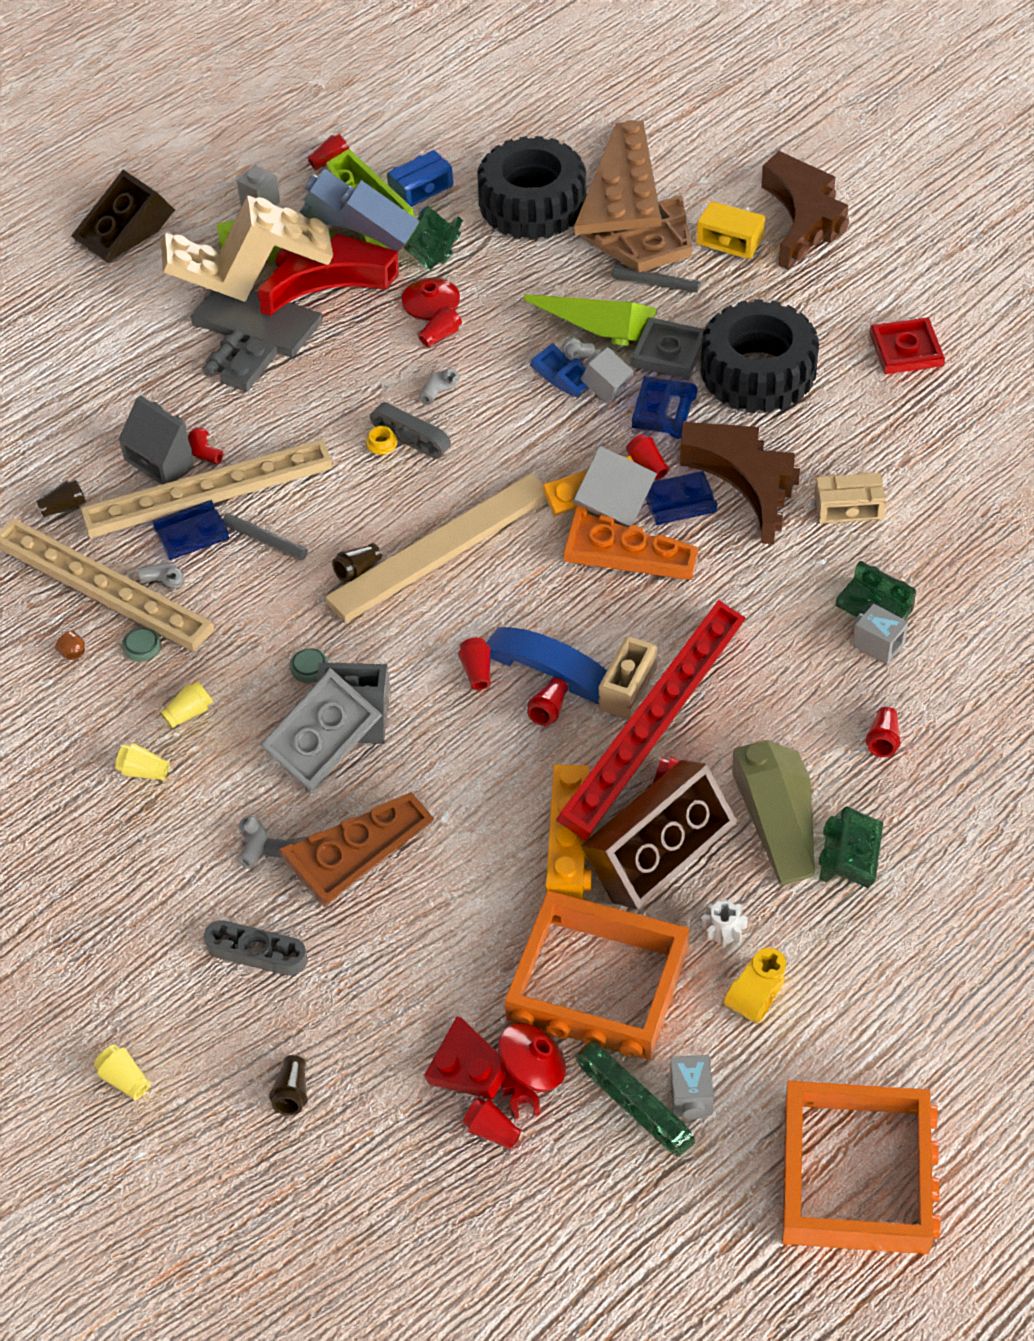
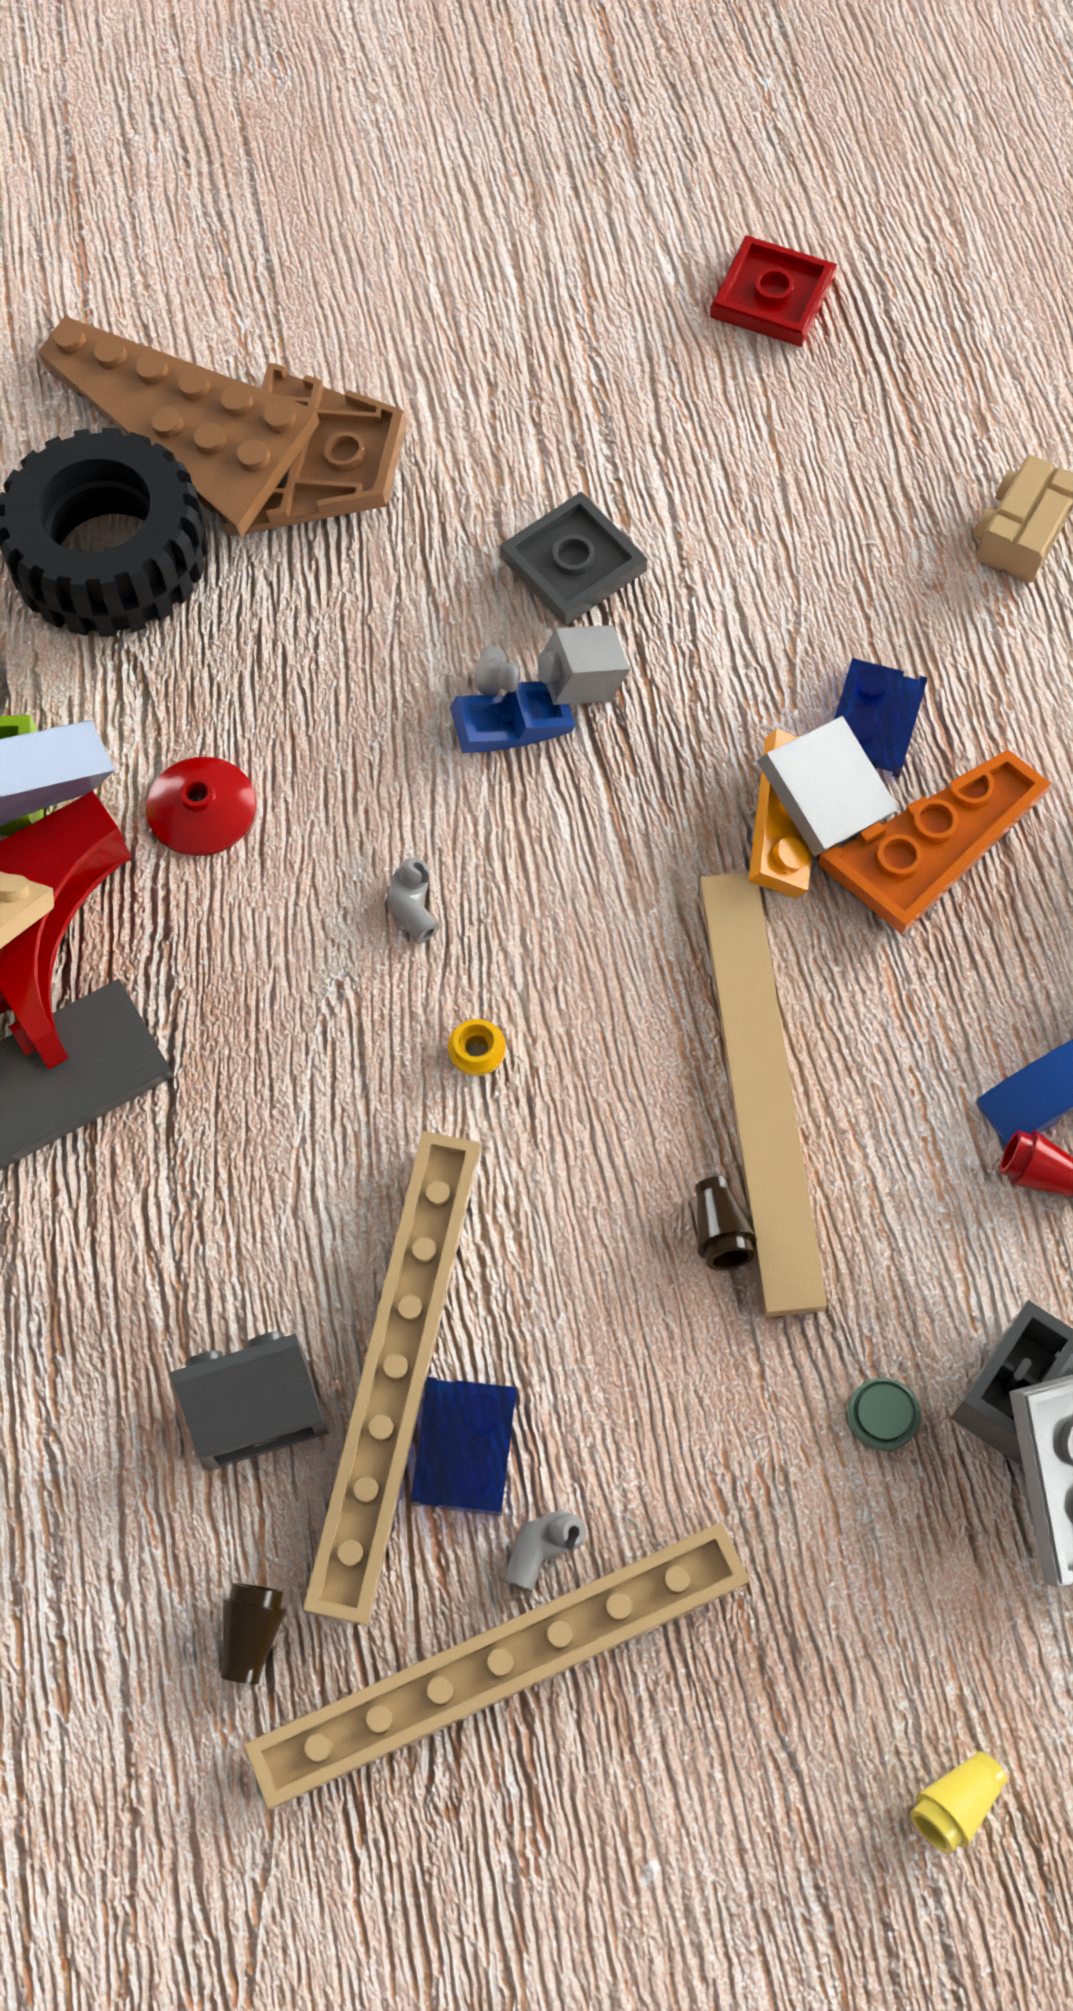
camera: 60 degrees left, 15 degrees up
dark orange hinge [55,631,85,660] -> none
sand green piece [122,628,161,662] -> none
light yellow cone [160,681,213,728] -> none
red arm [188,427,223,465] -> none
dark grey plate [202,330,278,392] -> none
dark grey bar [222,513,308,560] -> none
dark grey beam [370,402,451,459] -> none
clear green bracket [404,206,463,270] -> none
red cone [418,306,462,348] -> none
lime wedge [524,294,656,346] -> none
dark grey bar [612,266,700,293] -> none
red cone [626,434,669,481] -> none
clear blue plate [632,376,698,439] -> none
reddish brown arch [680,422,800,544] -> none
yellow brick [697,201,765,260] -> none
black tyre [701,299,819,413] -> none
reddish brown arch [761,151,849,270] -> none

